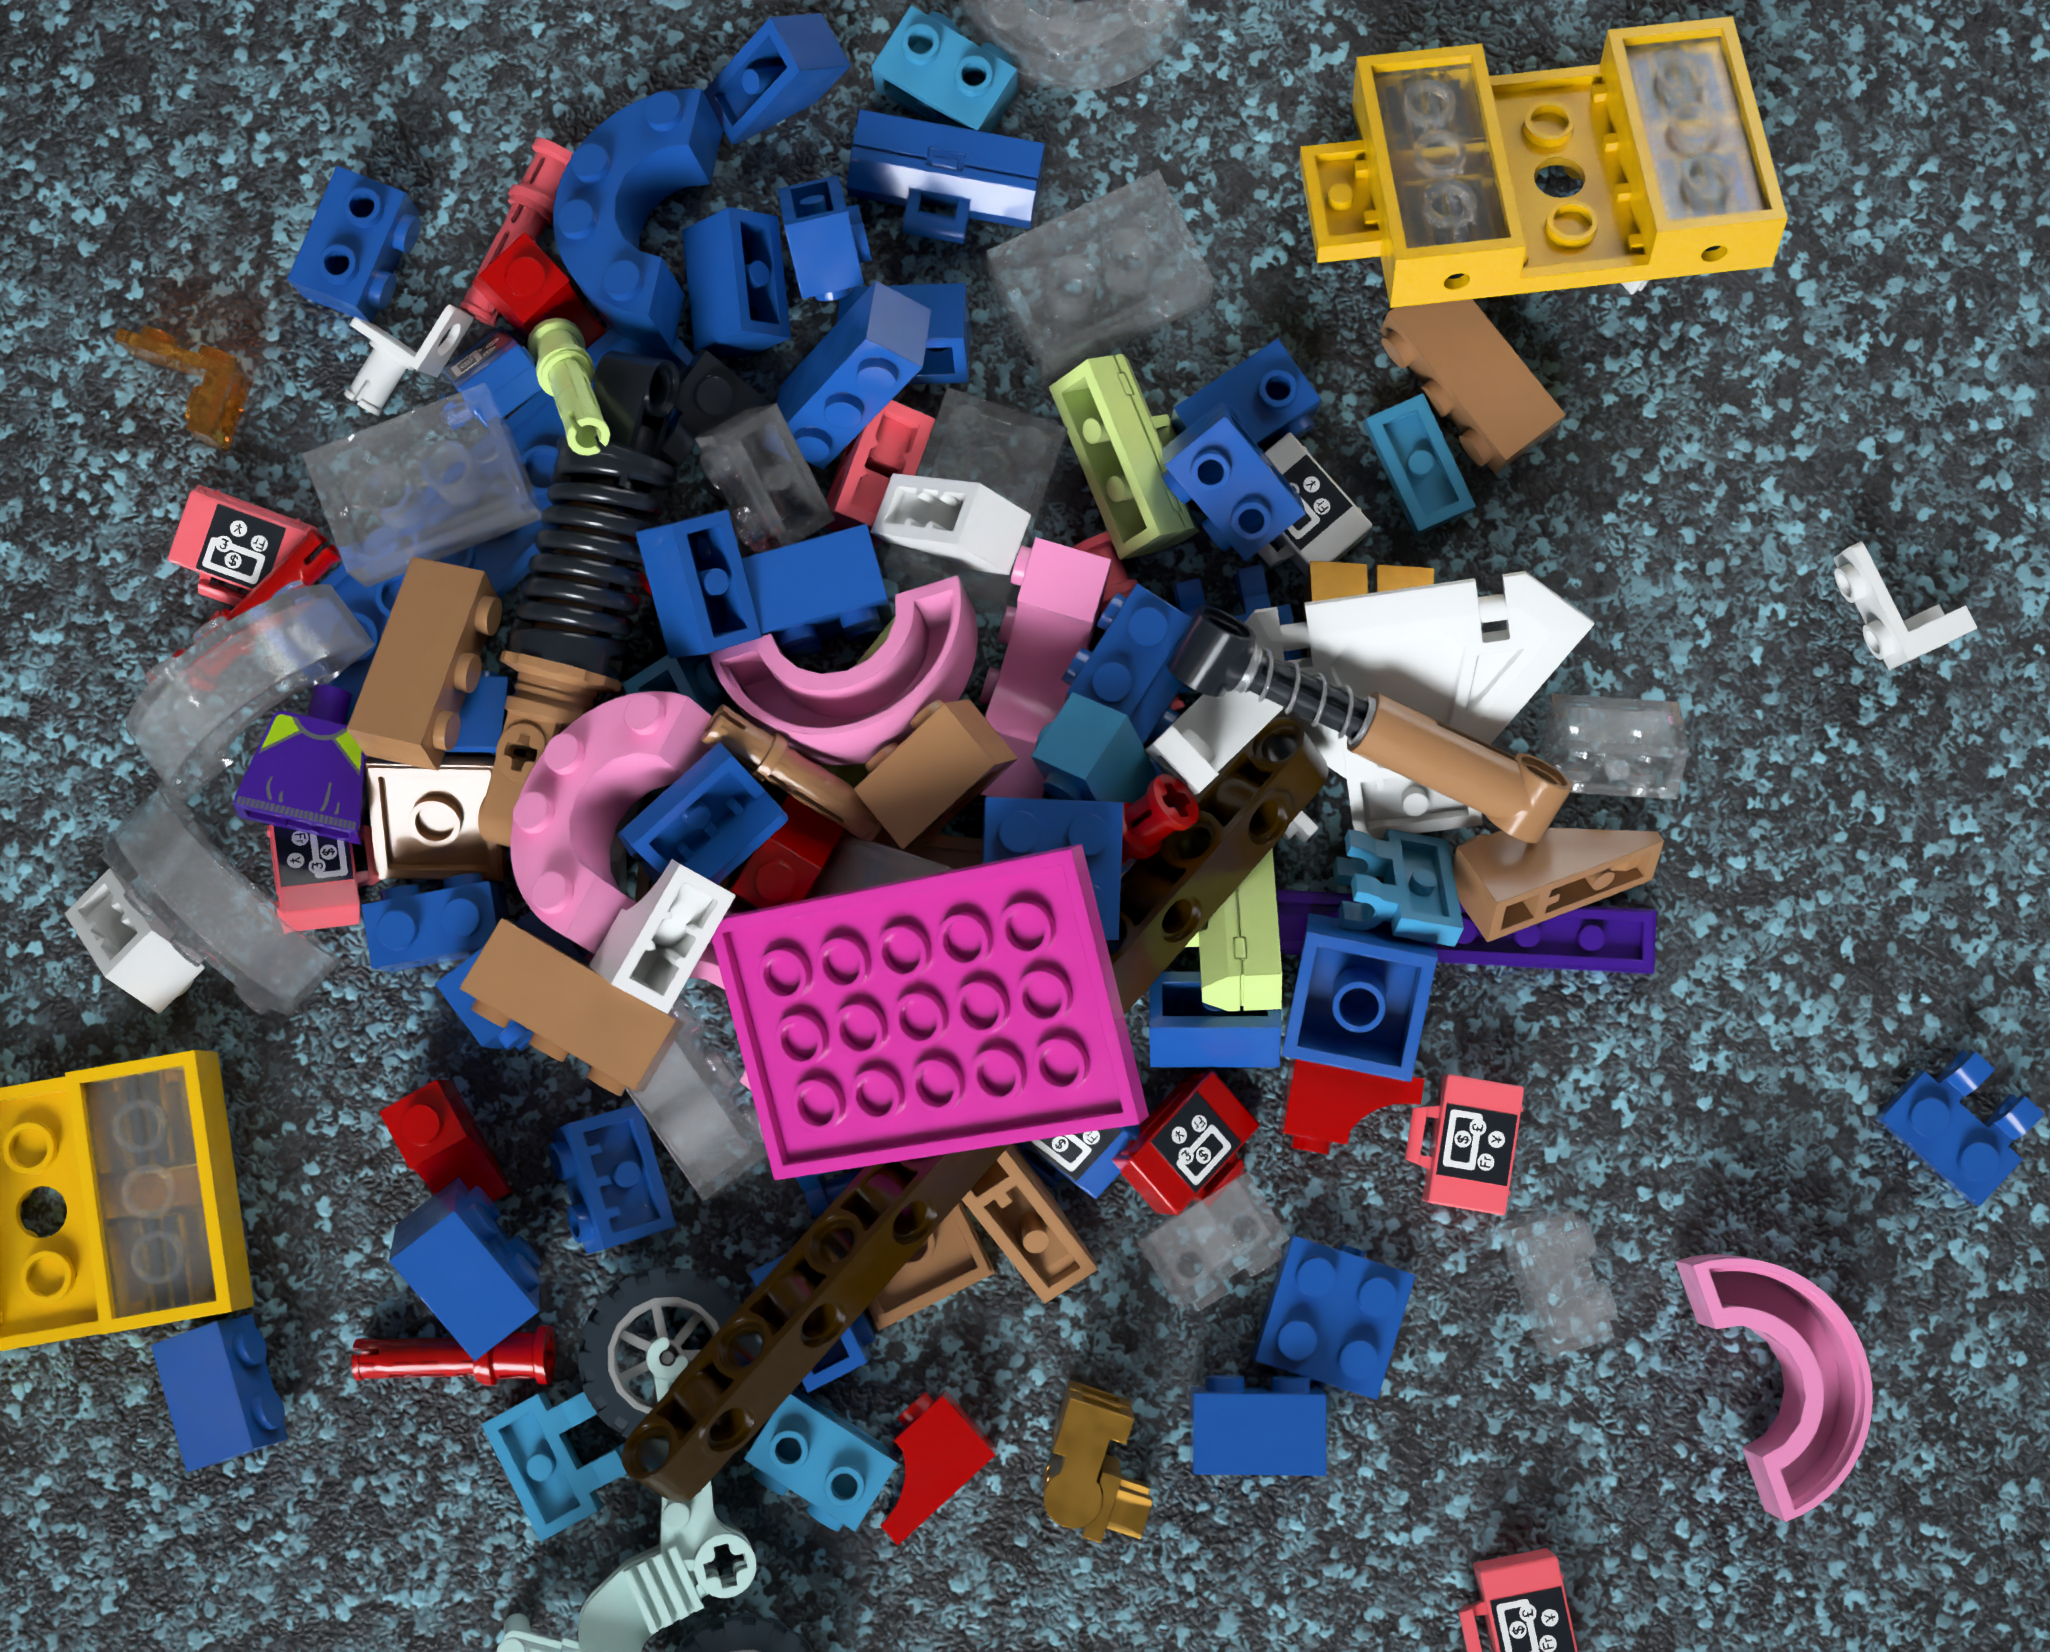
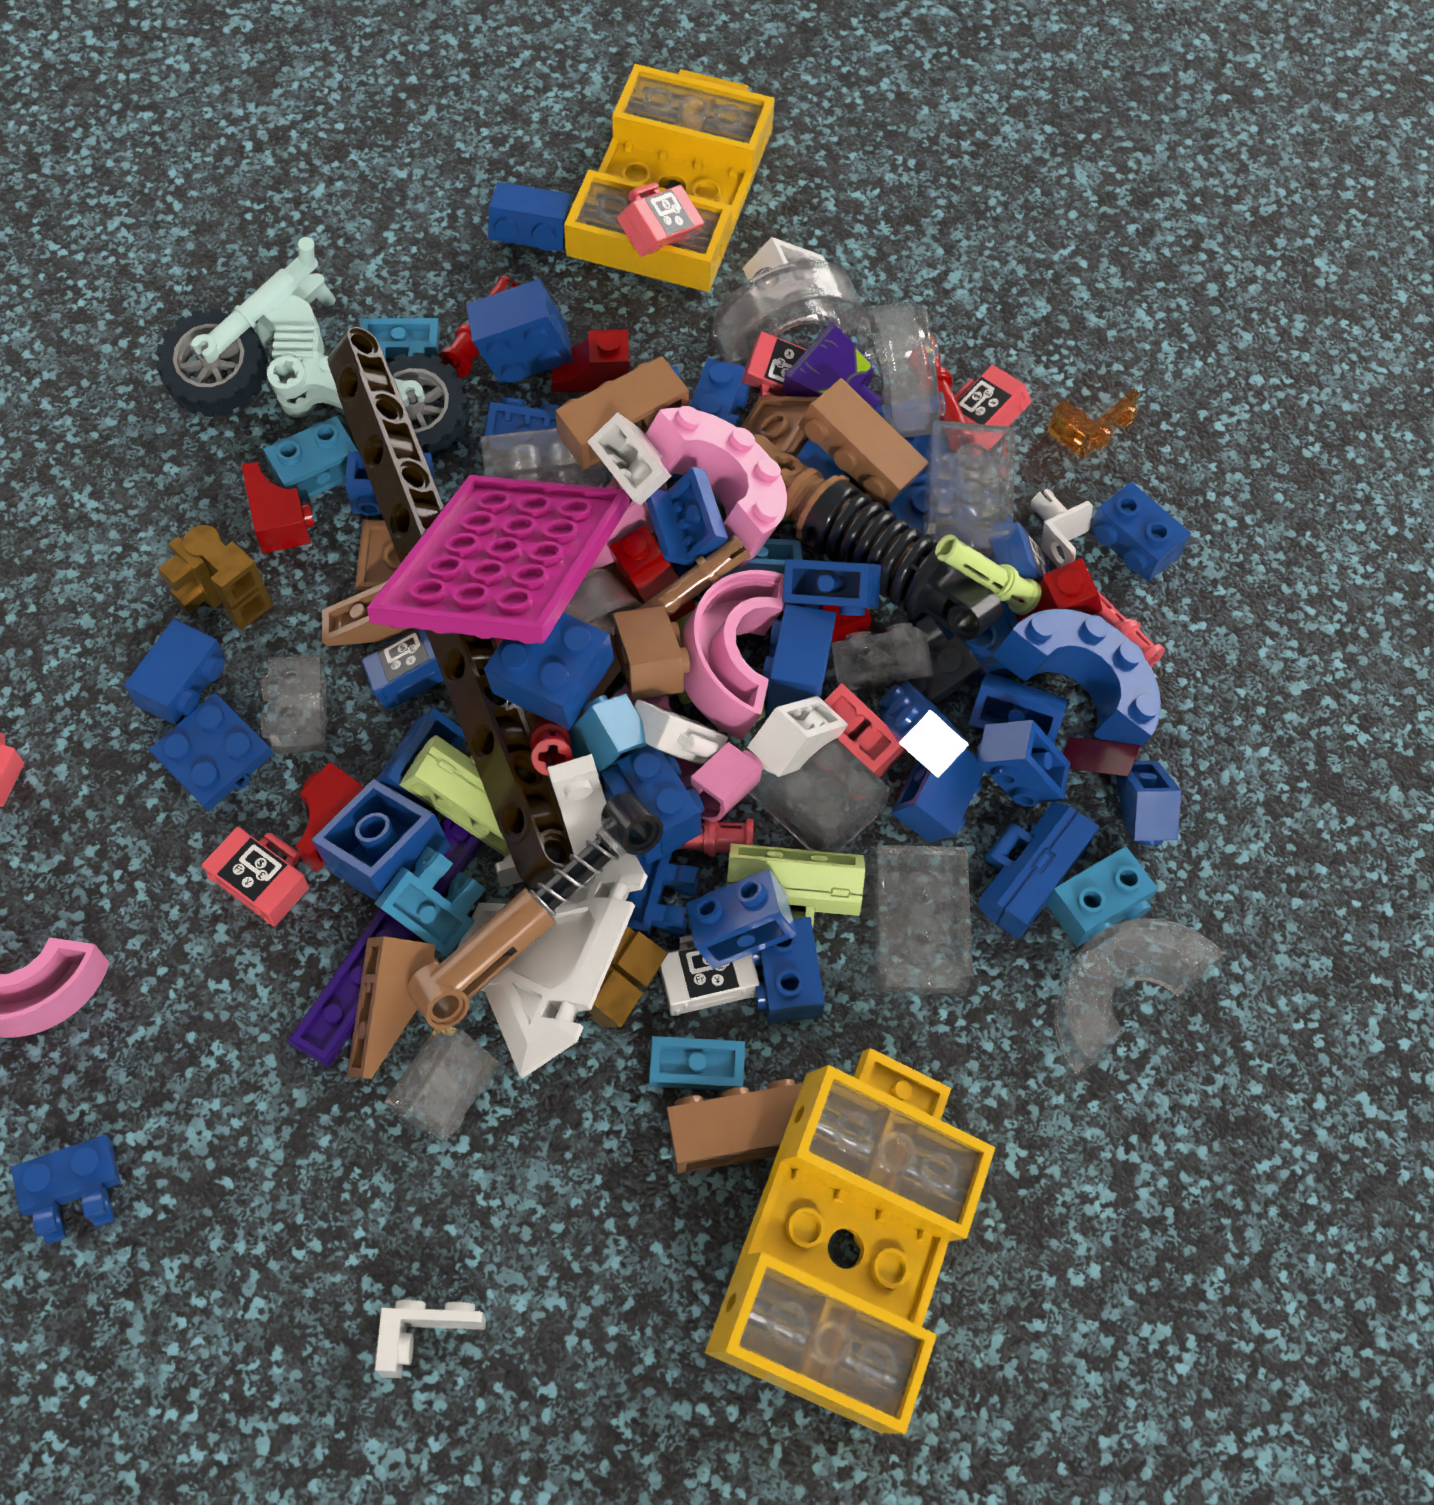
camera: 110 degrees right, 20 degrees down
red piece [1112,1071,1260,1215] -> none
clear brick [1498,1208,1618,1358] -> none
none -> coral piece [616,183,704,257]
none -> white piece [634,699,728,765]
none -> dark red sticker [1063,737,1141,776]

